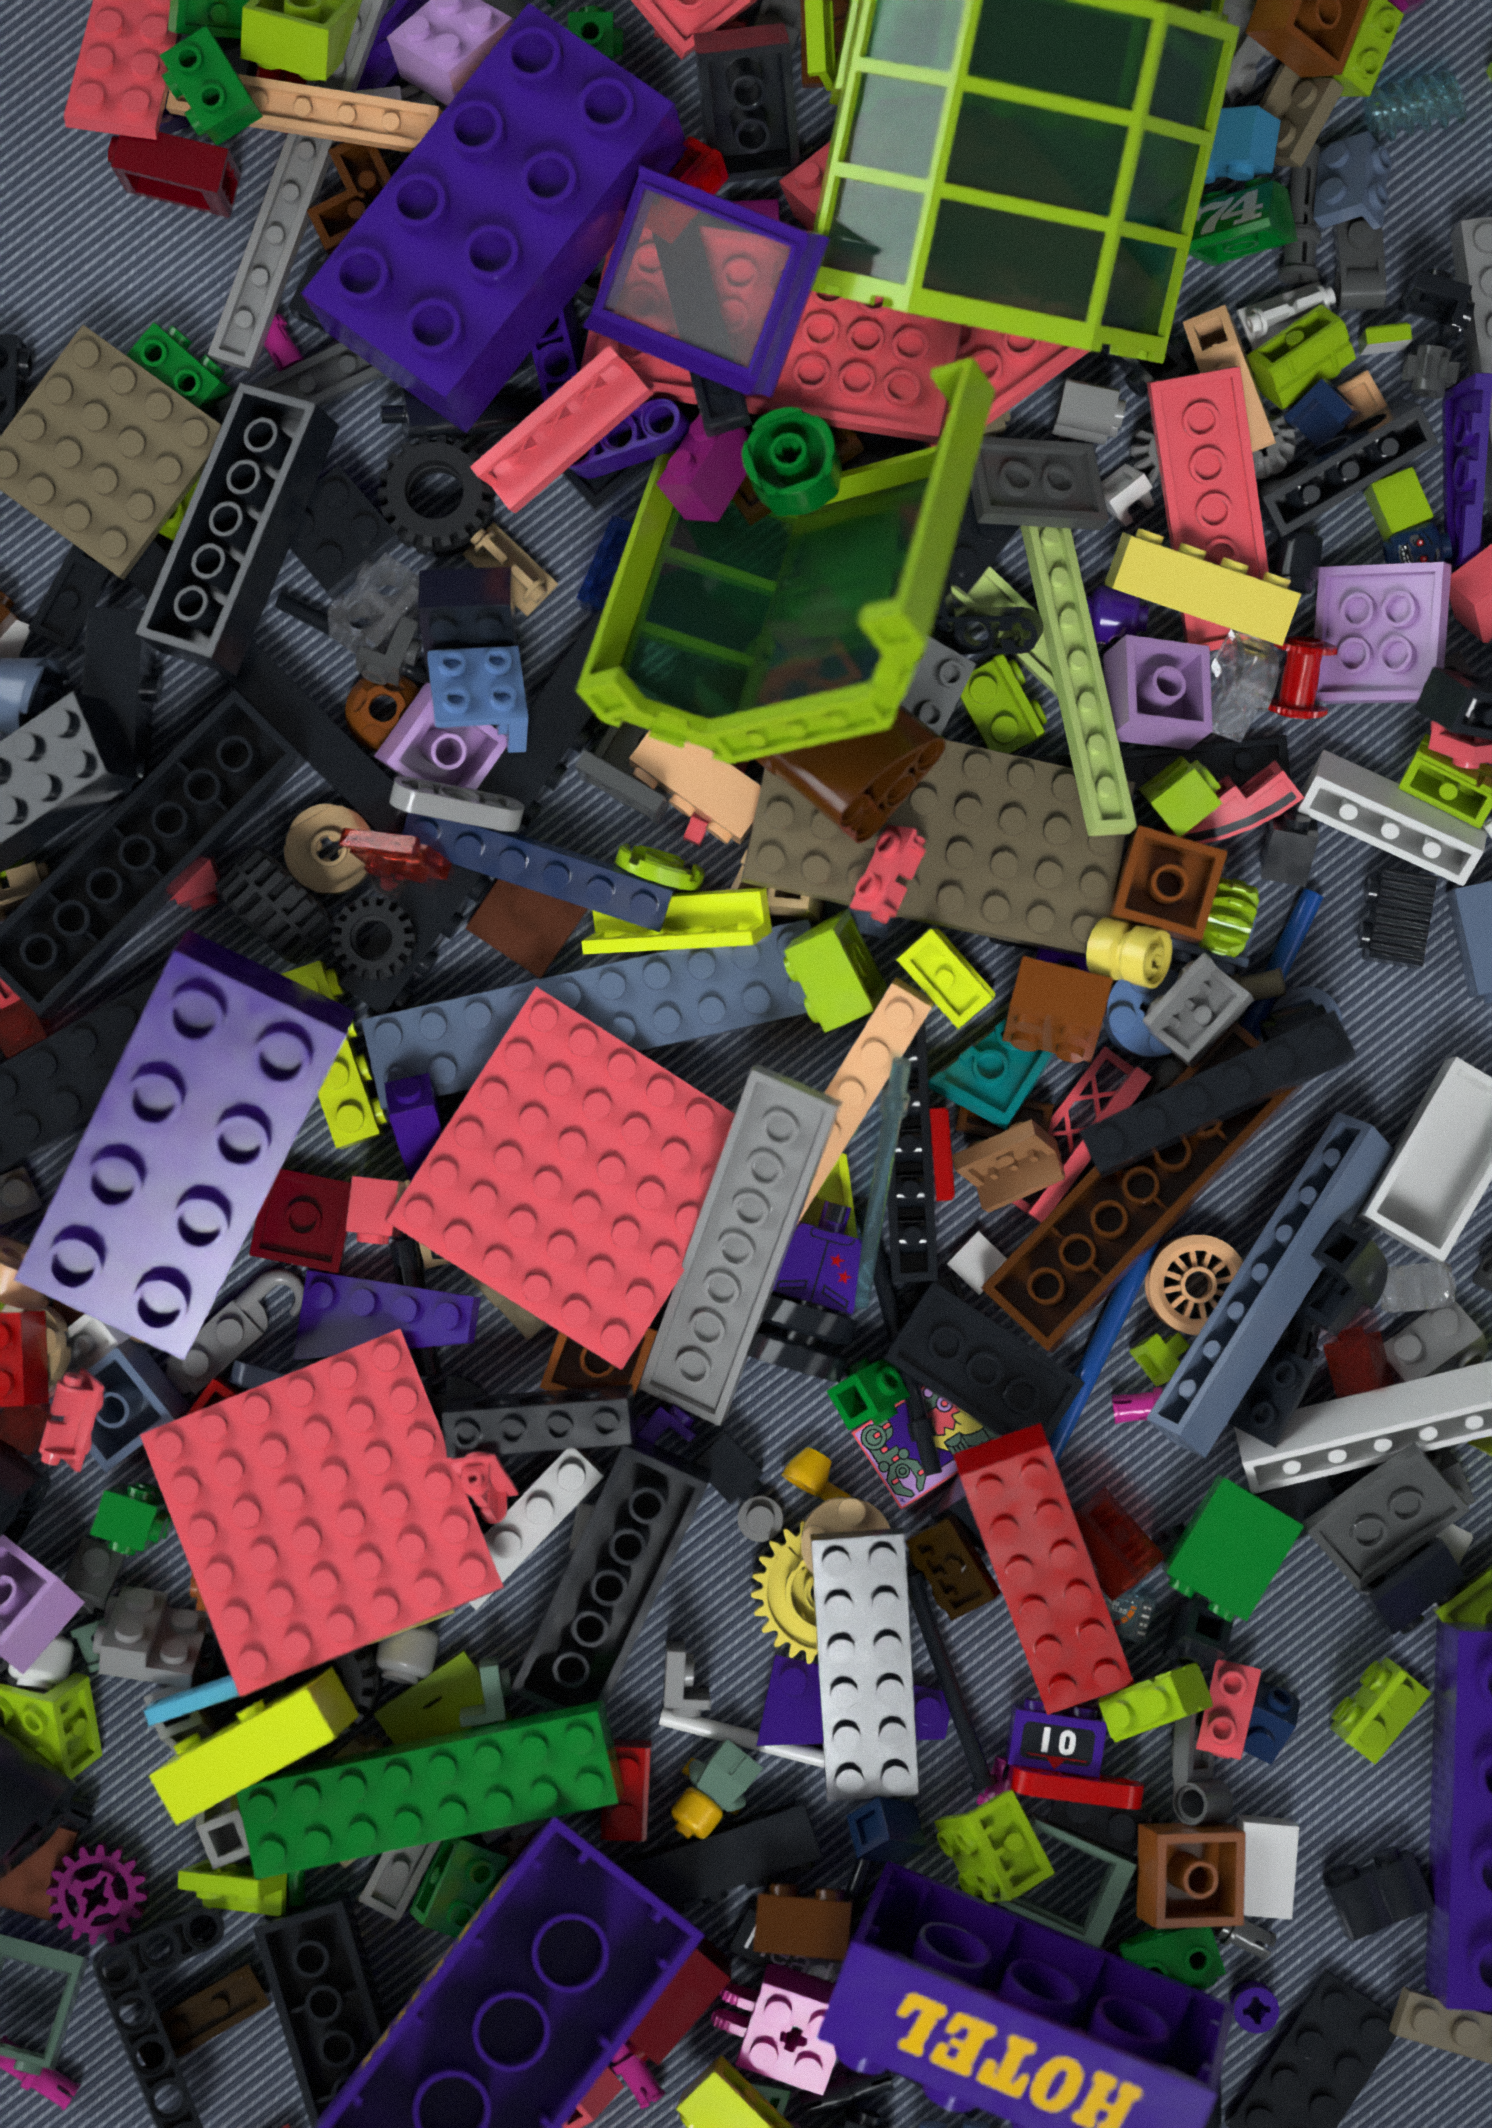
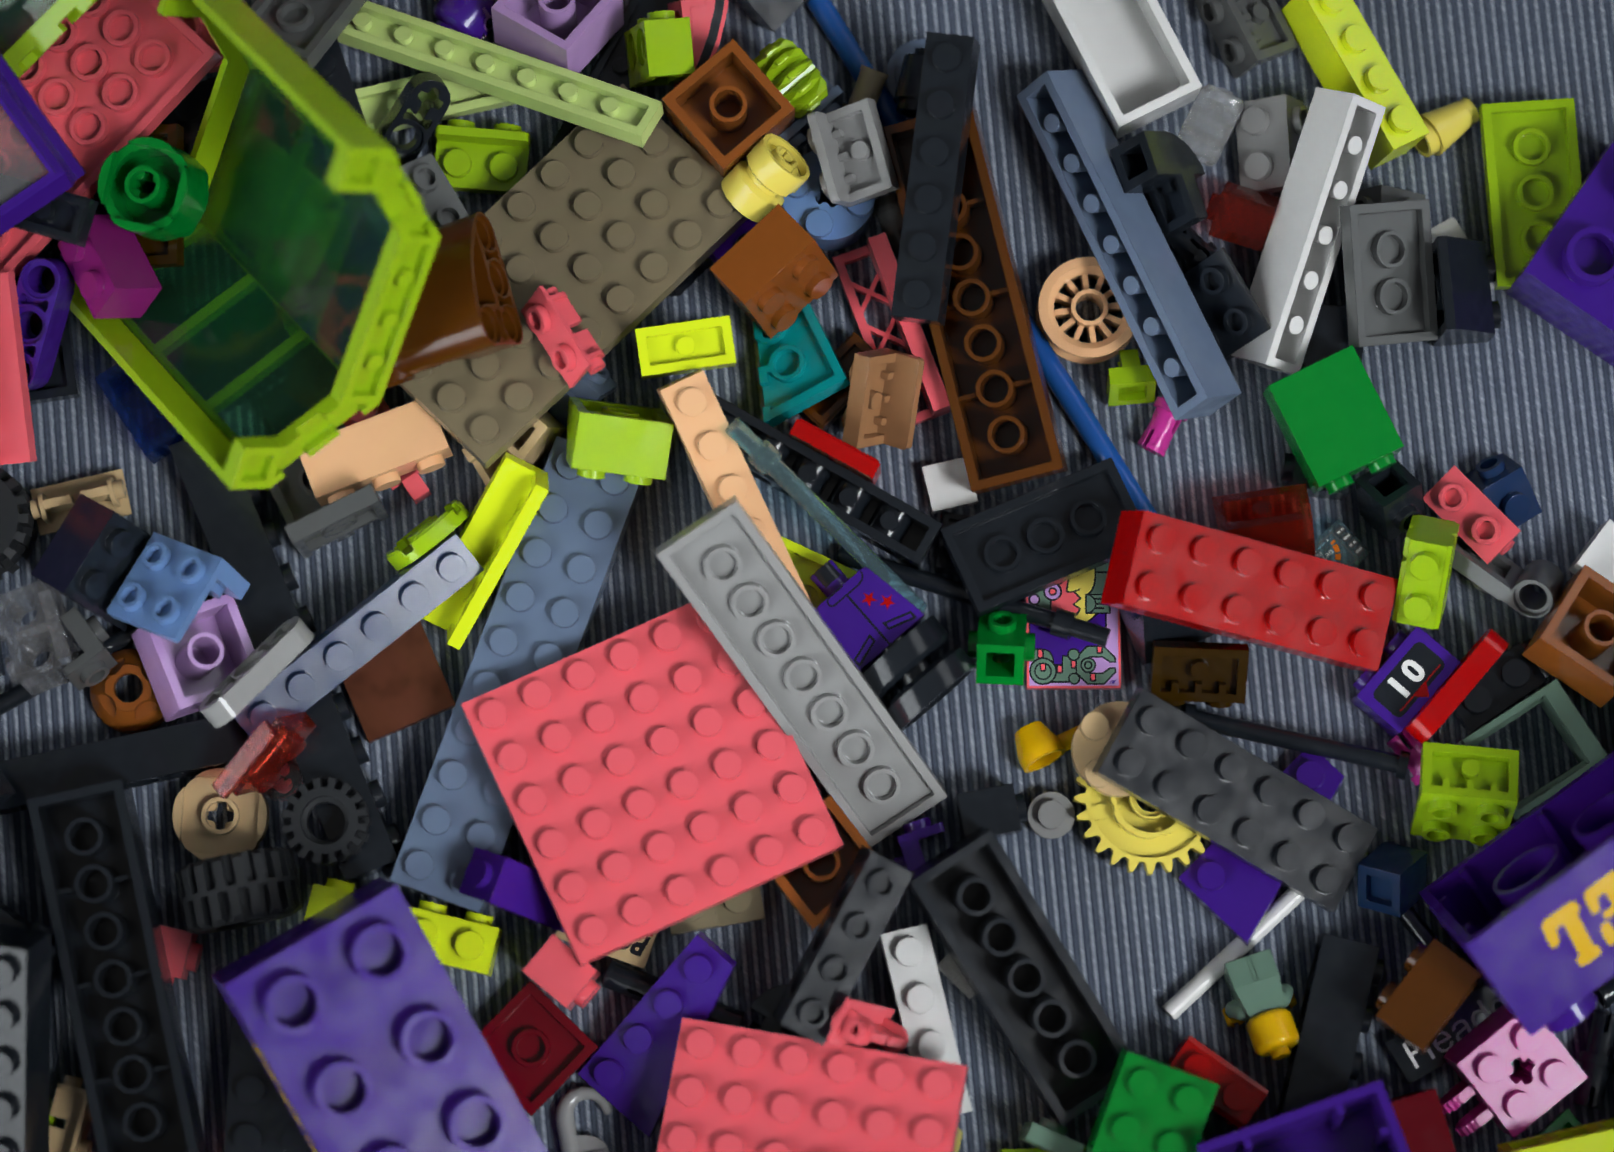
camera: 60 degrees left, 5 degrees down
light grey bracket [663,1640,711,1717] -> none
lime bracket [1329,1656,1431,1765] -> none

